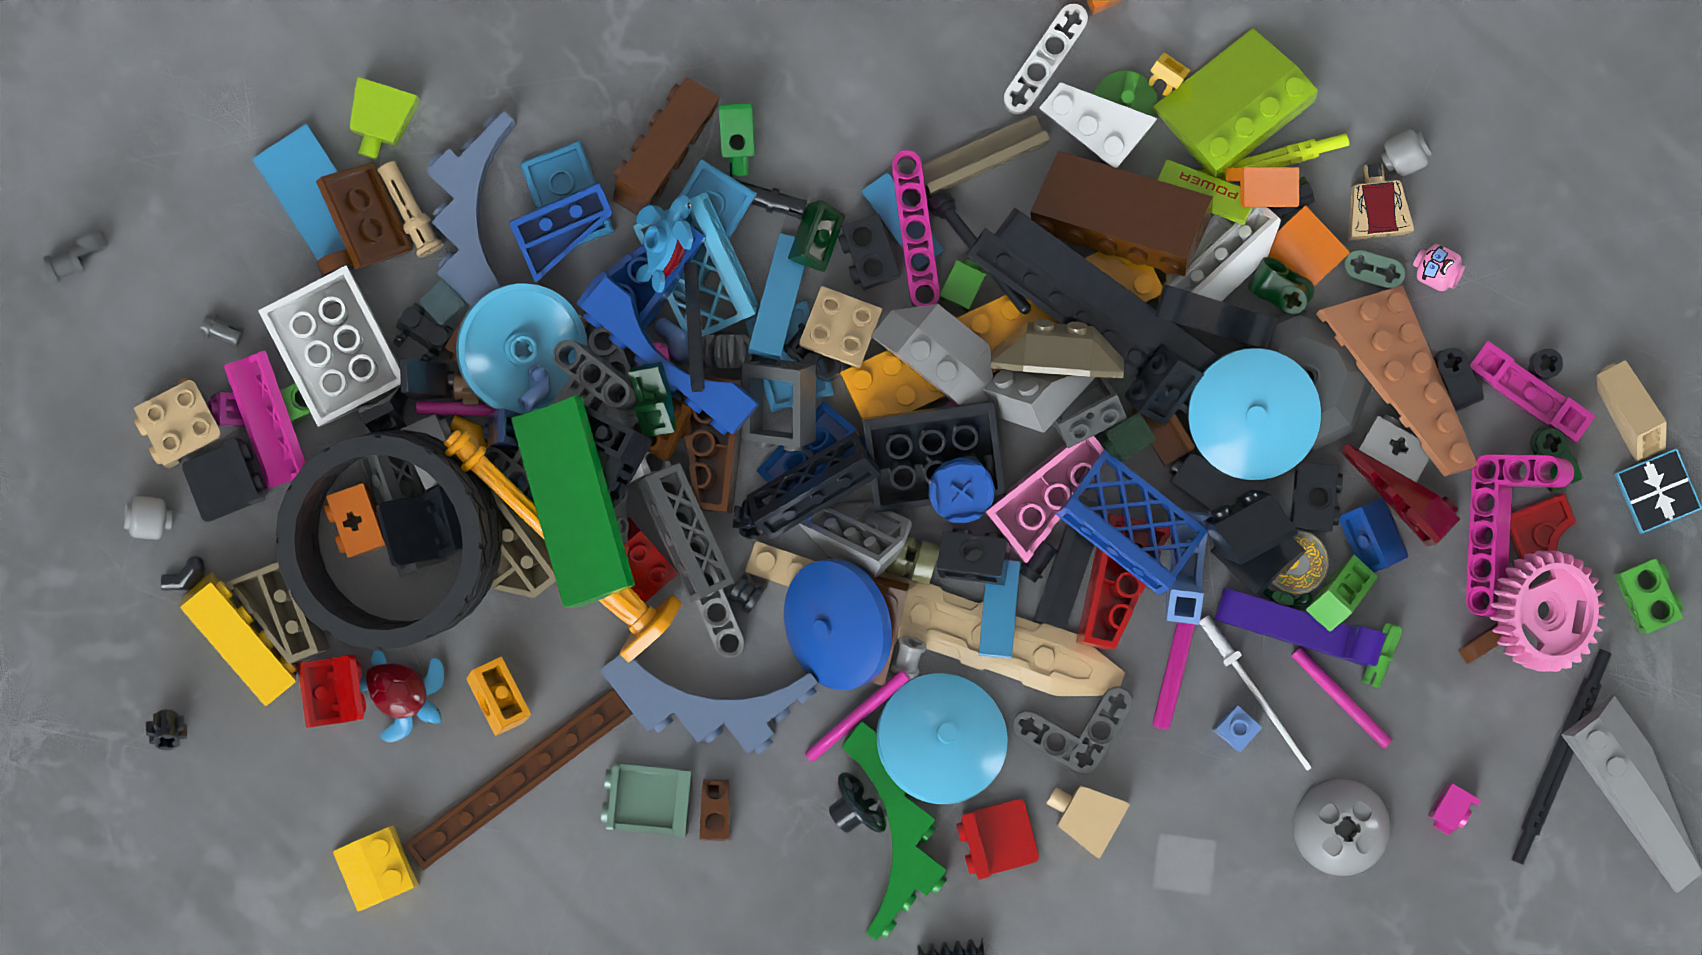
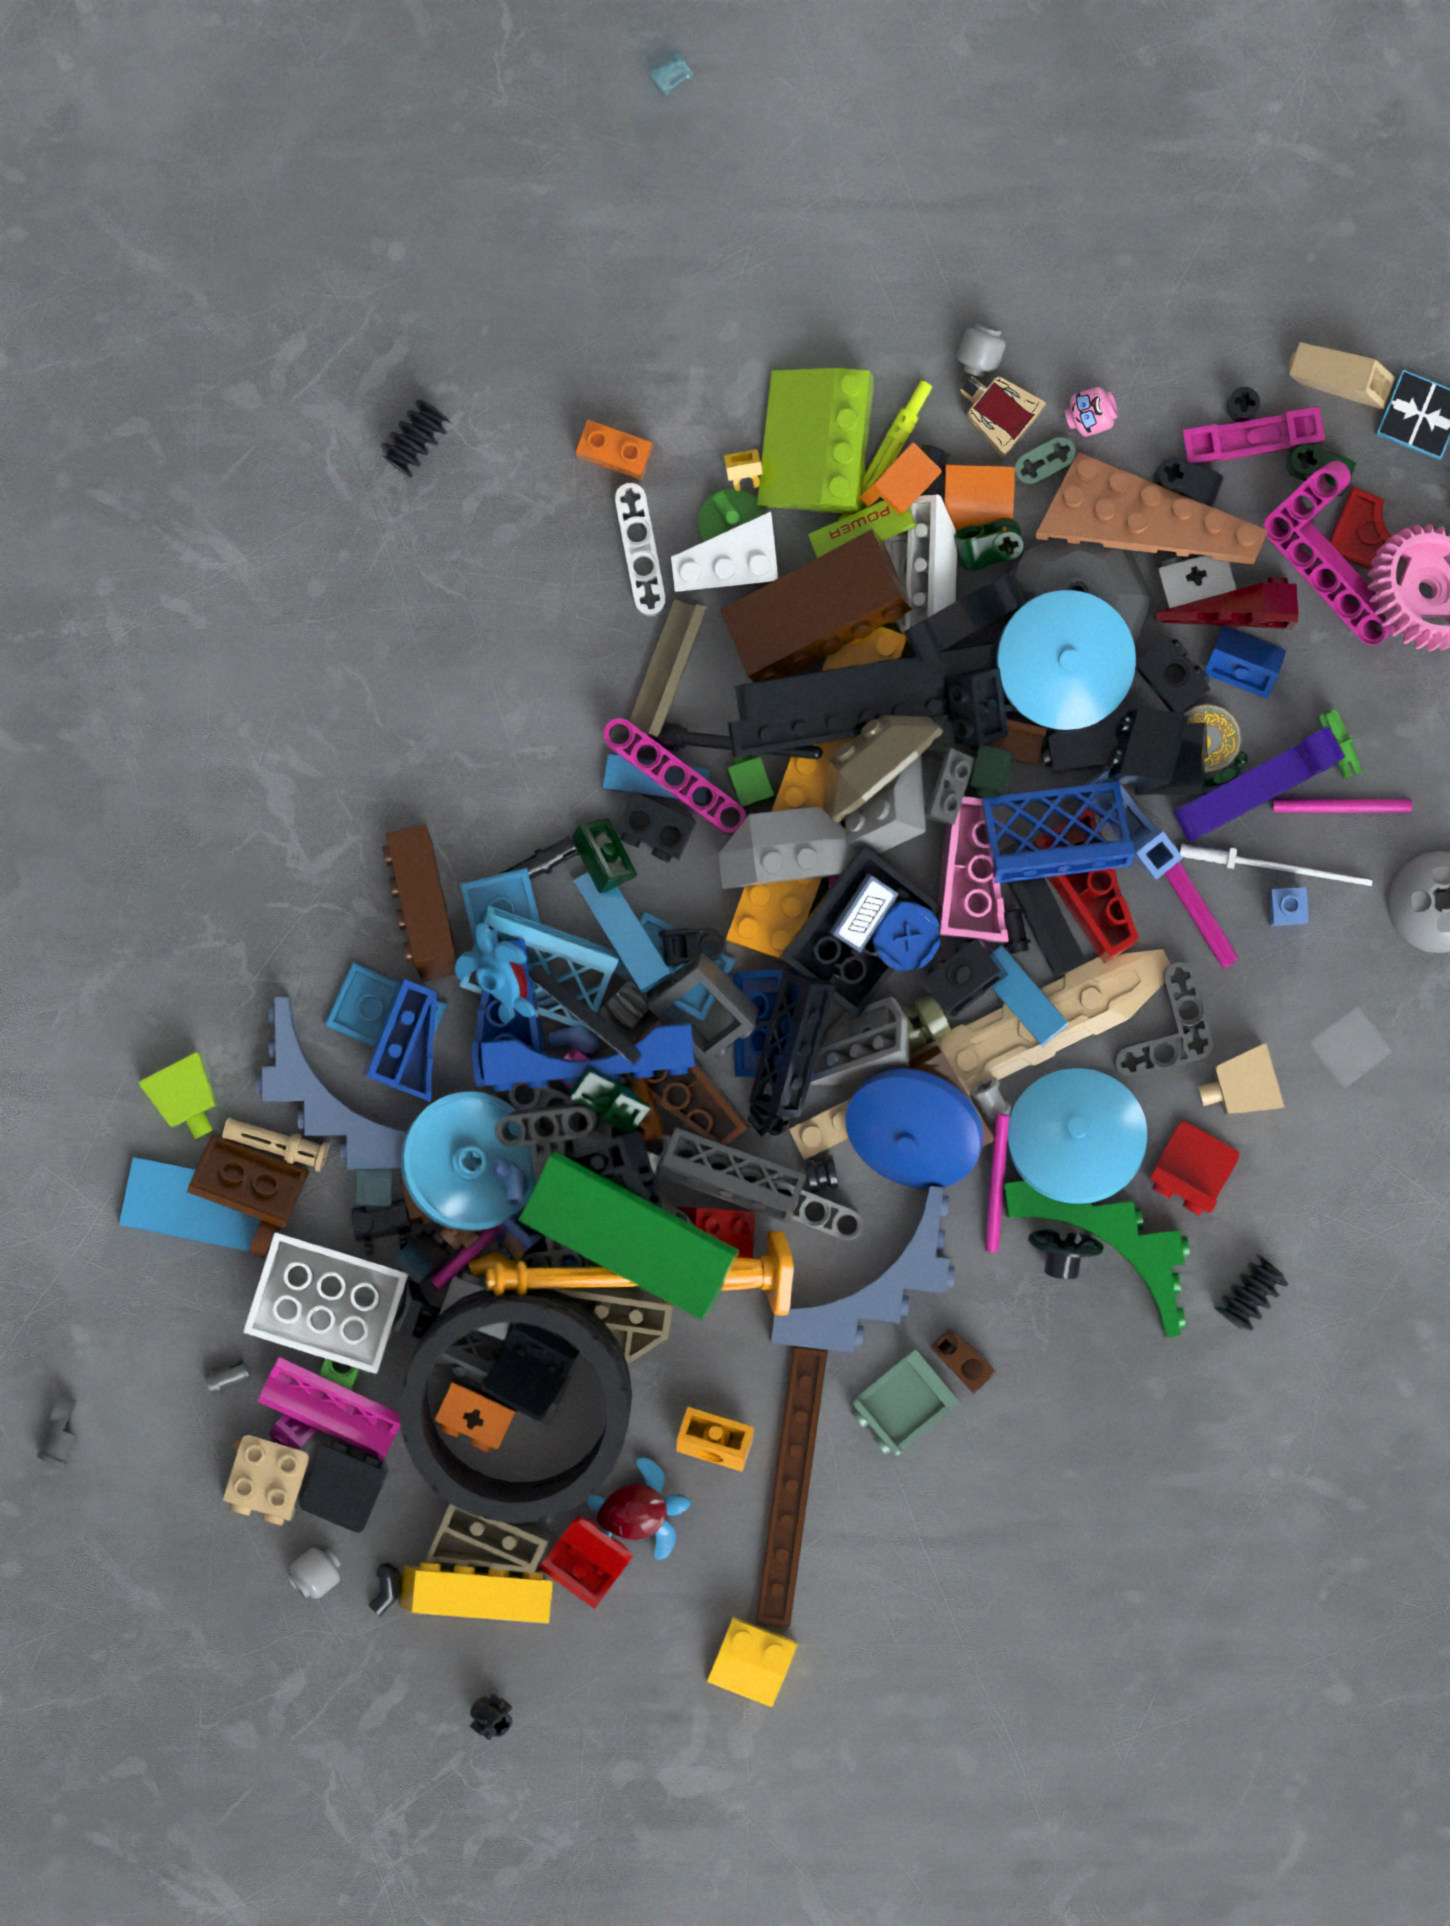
camera: 45 degrees left, 0 degrees up
green torso [719,103,755,176] -> none
tan bracket [799,286,883,368] -> none
bright green brick [1306,555,1378,632] -> none
reddish brown beam [1458,623,1502,664] -> none
none -> tile [830,874,898,952]

